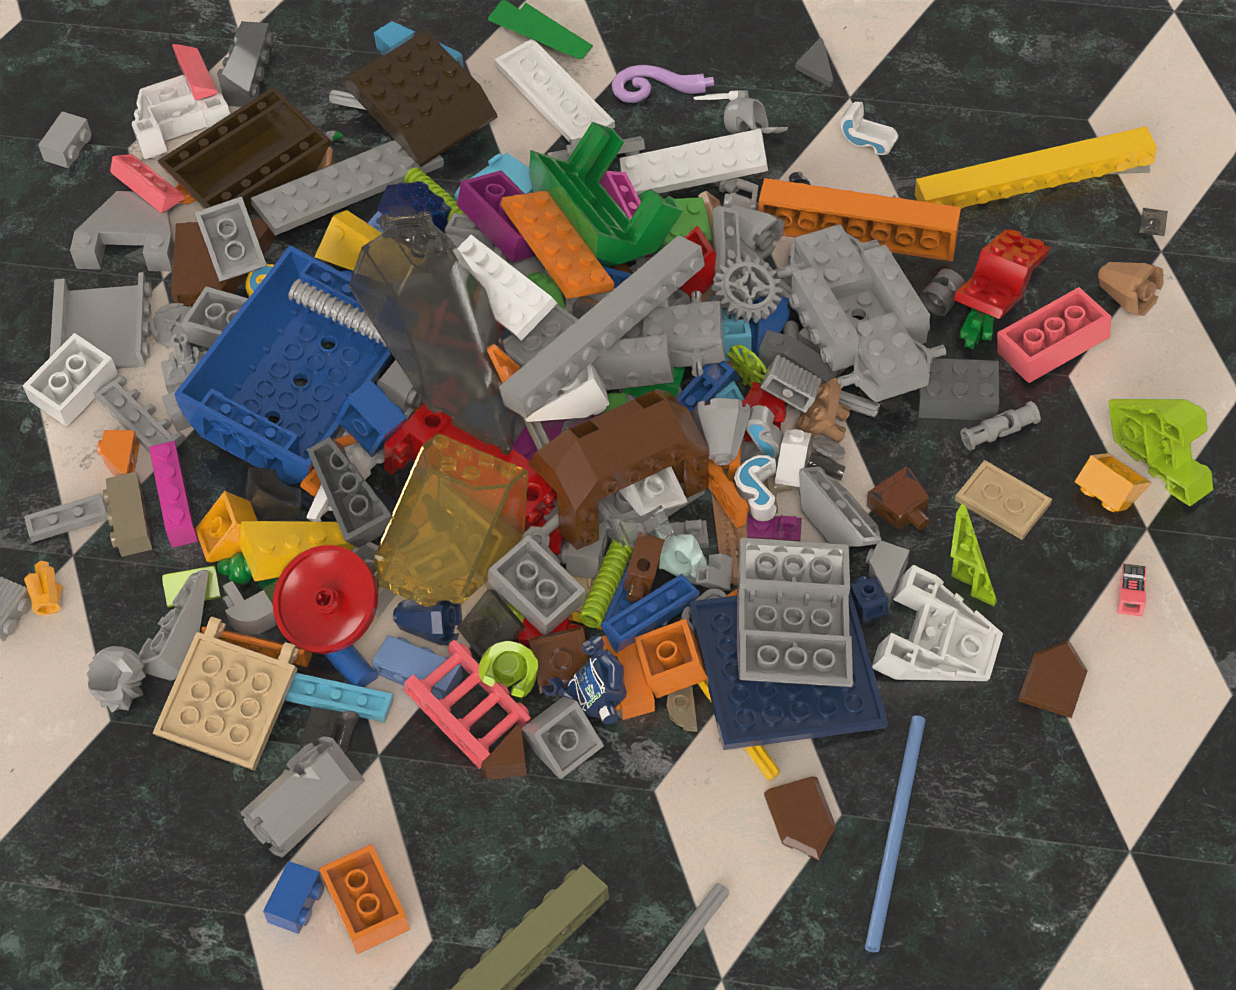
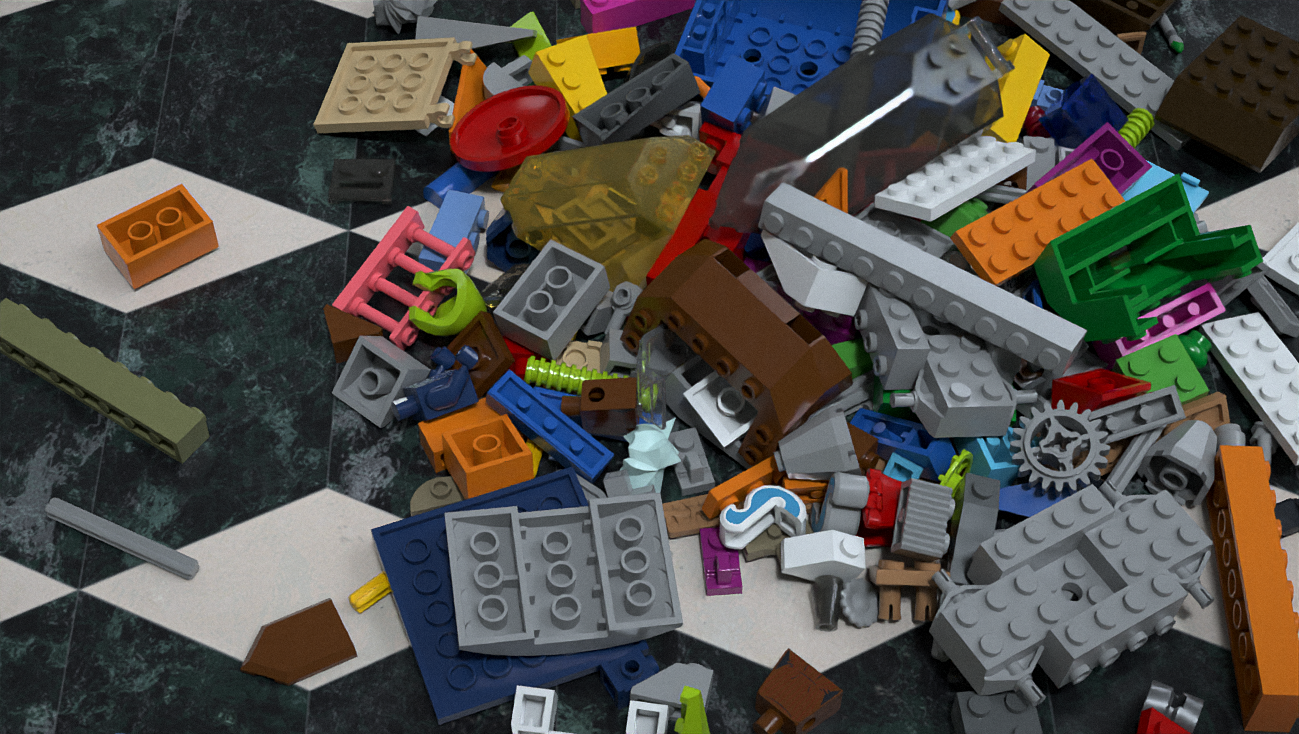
camera: 75 degrees right, 5 degrees down
light grey brick [241,736,365,857] -> none
blue brick [263,861,324,934] -> none
medium azure plate [284,673,394,723] -> none
light grey wedge [799,466,881,546] -> none

